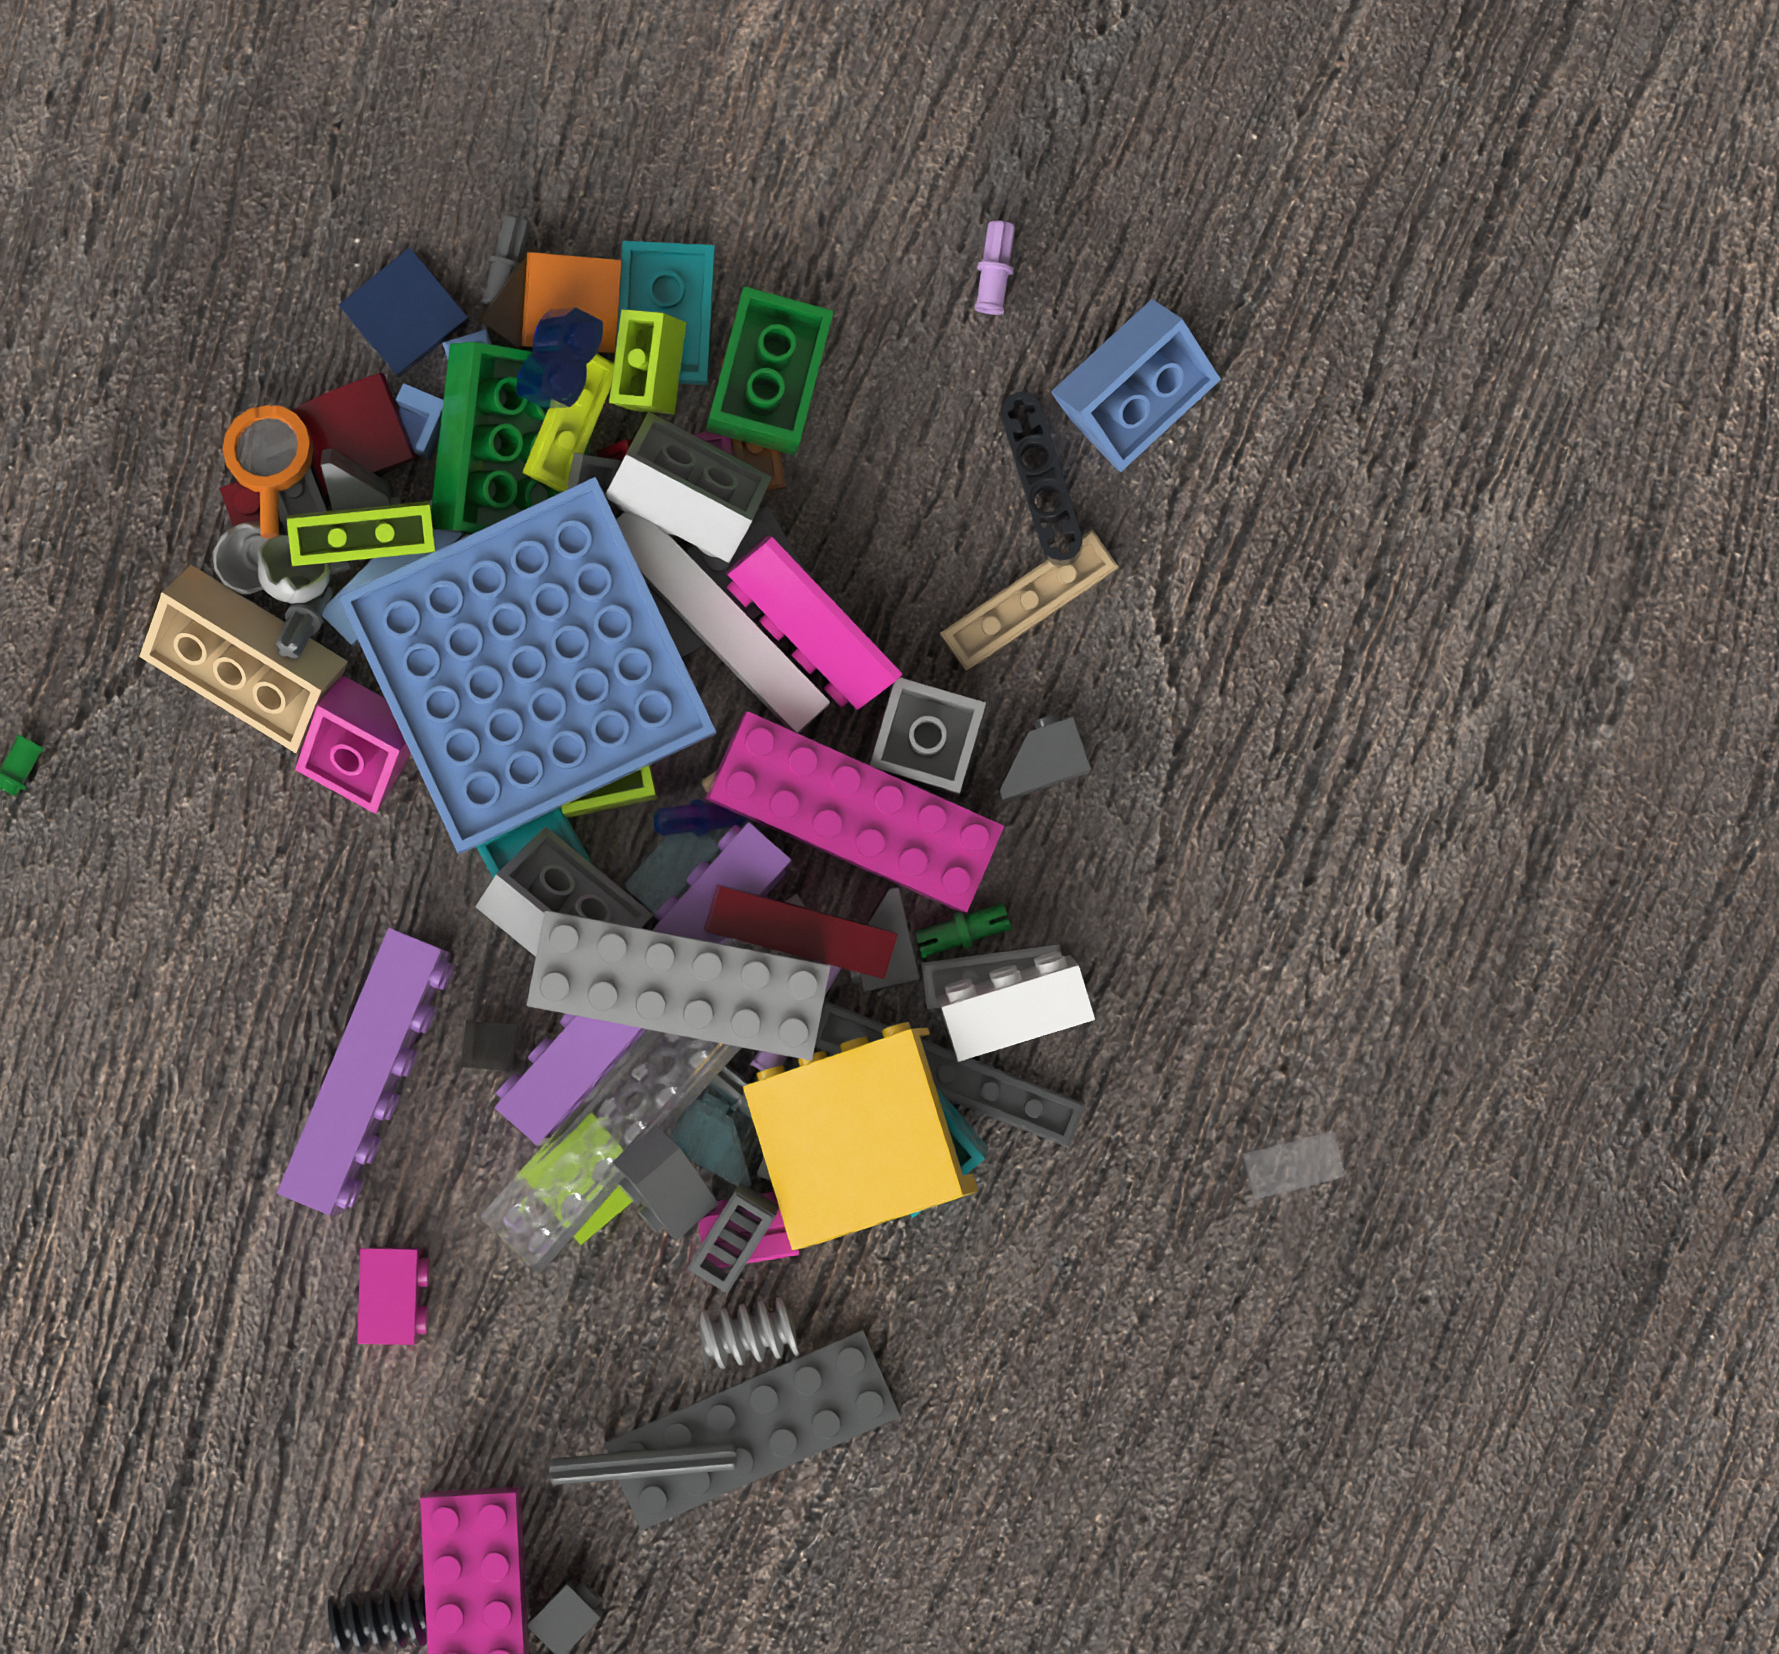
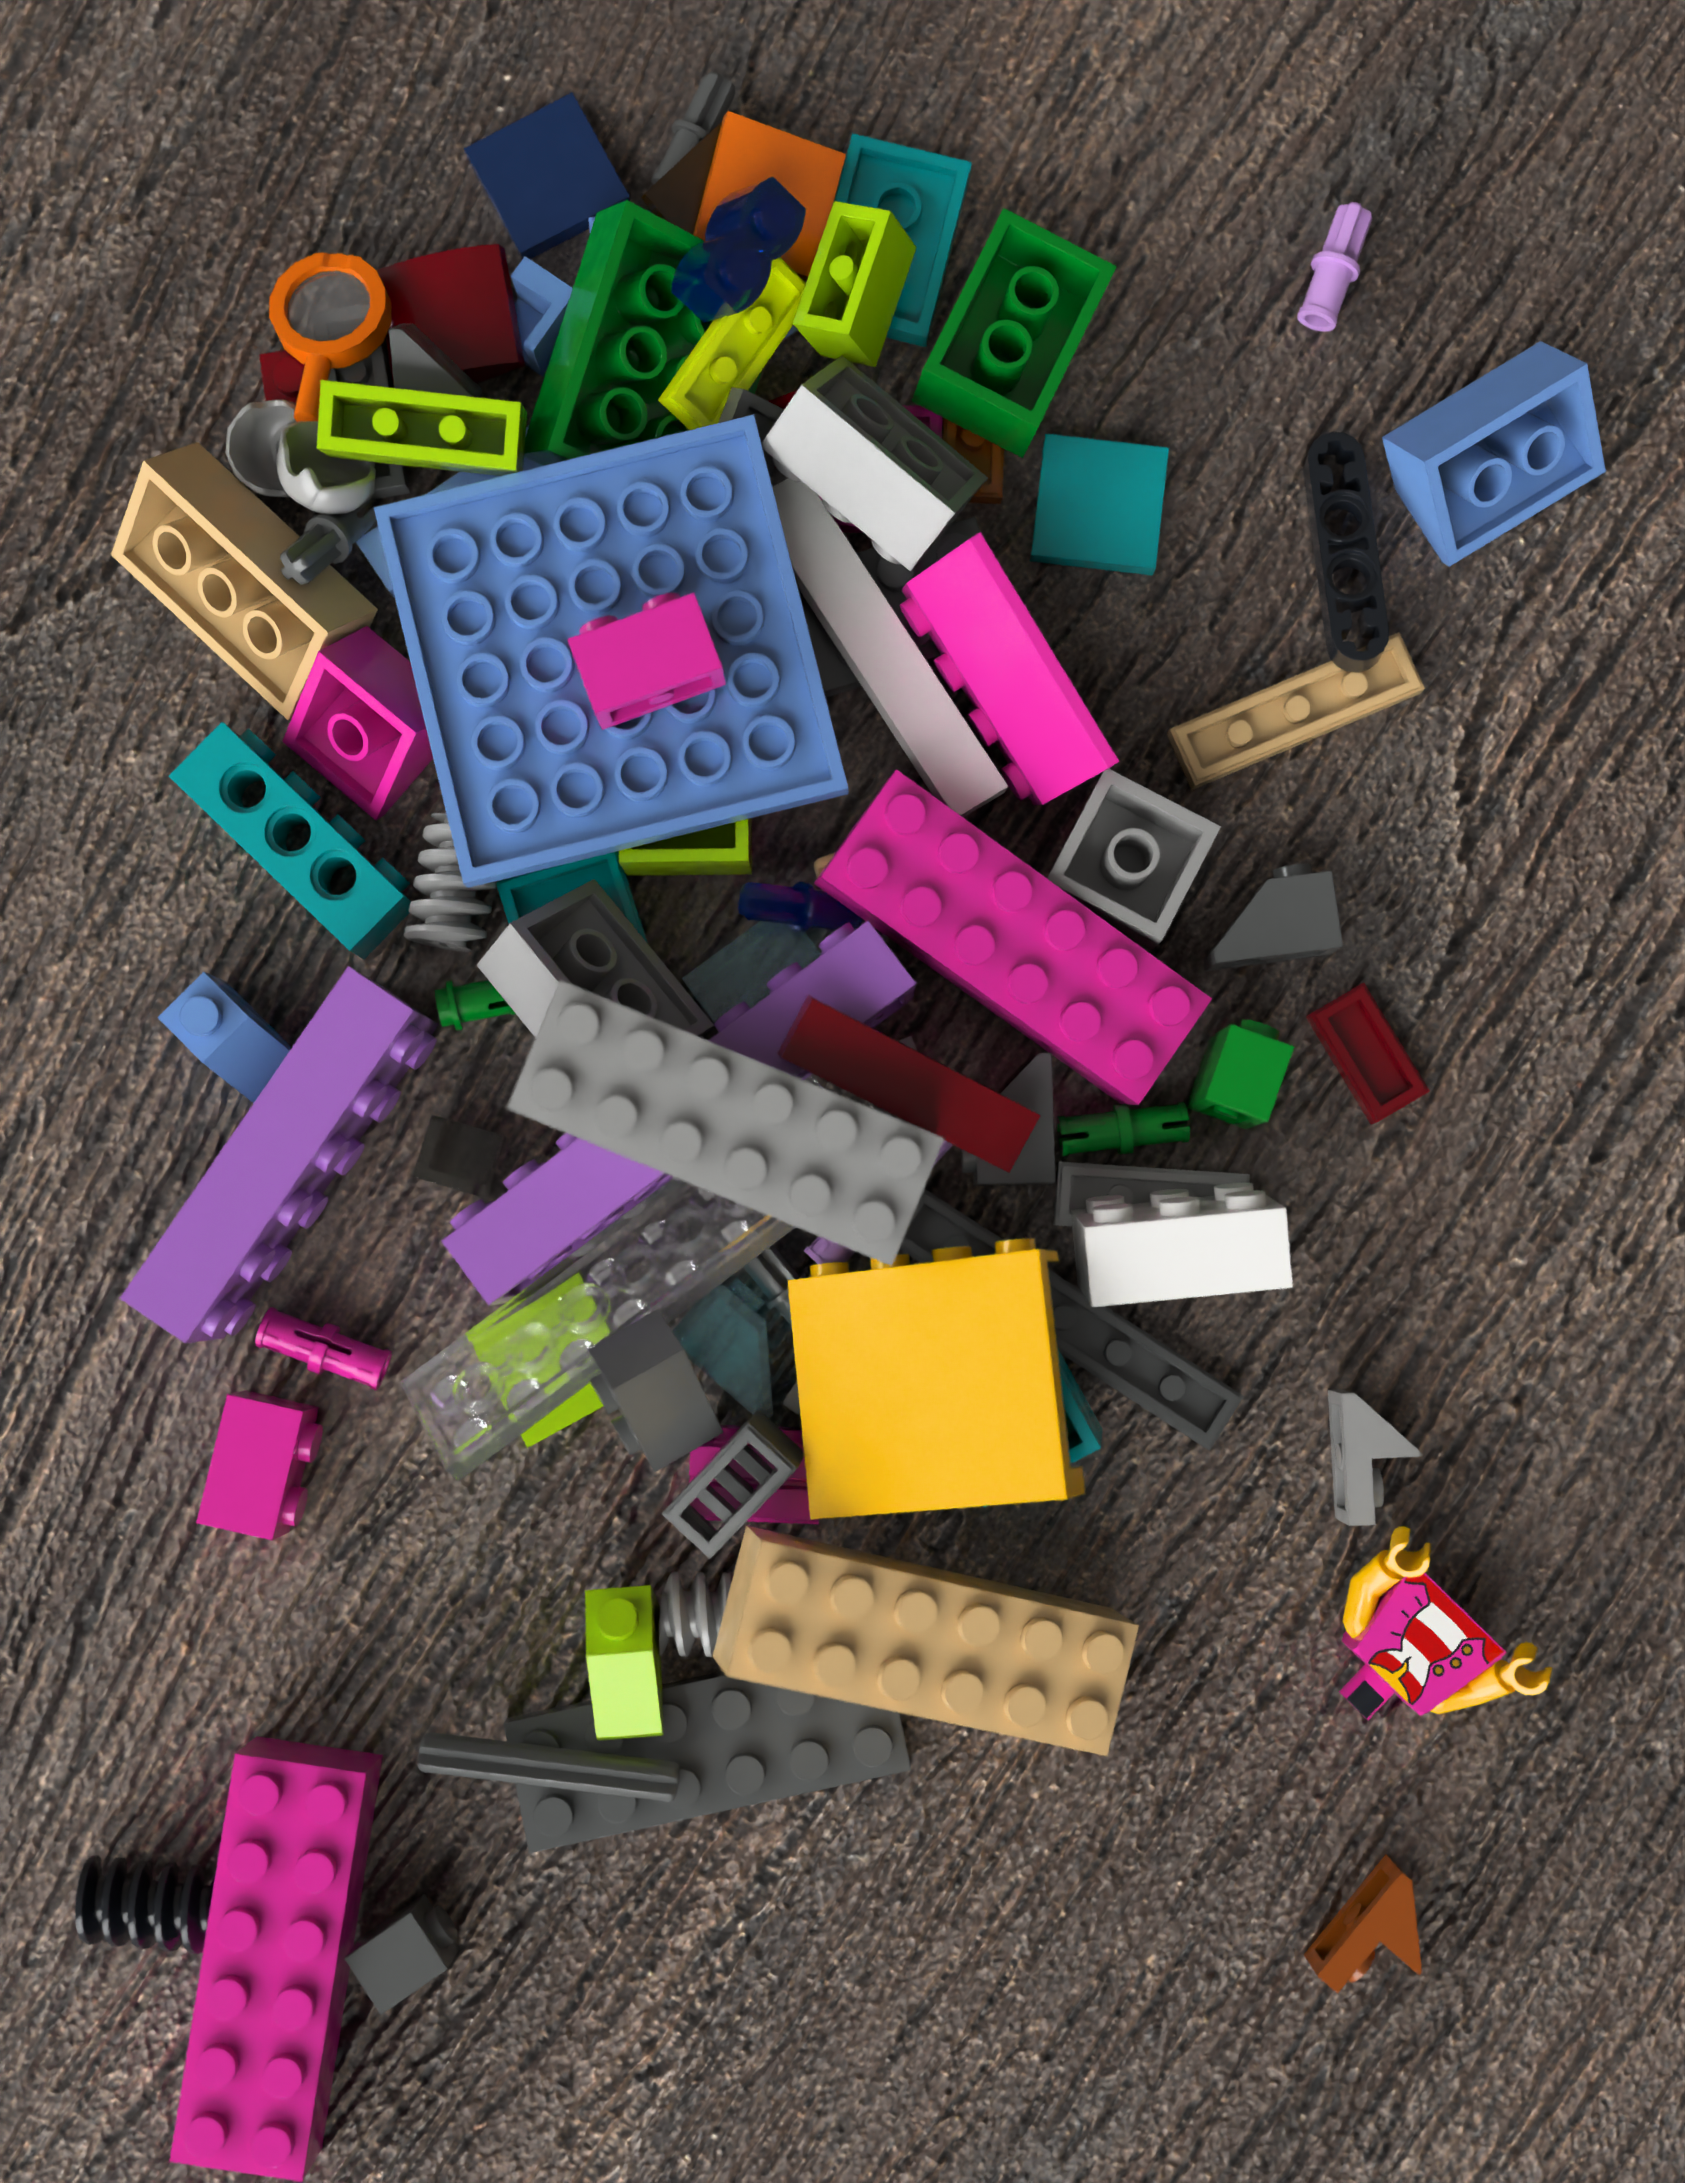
camera: 20 degrees right, 0 degrees up
clear tile [1242,1131,1346,1200] -> none
none -> medium blue slope [157,972,292,1103]
none -> teal brick [169,722,411,959]
none -> dark pink pin [255,1307,392,1391]
none -> light grey piece [403,813,497,952]
none -> green pin [435,980,516,1031]
none -> dark pink brick [567,593,726,730]
none -> lime slope [585,1585,664,1741]
none -> tan brick [713,1525,1139,1756]
none -> teal tile [1030,434,1169,575]
none -> green brick [1186,1019,1294,1129]
none -> dark orange slope [1304,1854,1422,1994]
none -> dark red tile [1305,983,1430,1125]
none -> light grey slope [1328,1389,1423,1526]
none -> torso [1339,1526,1553,1720]

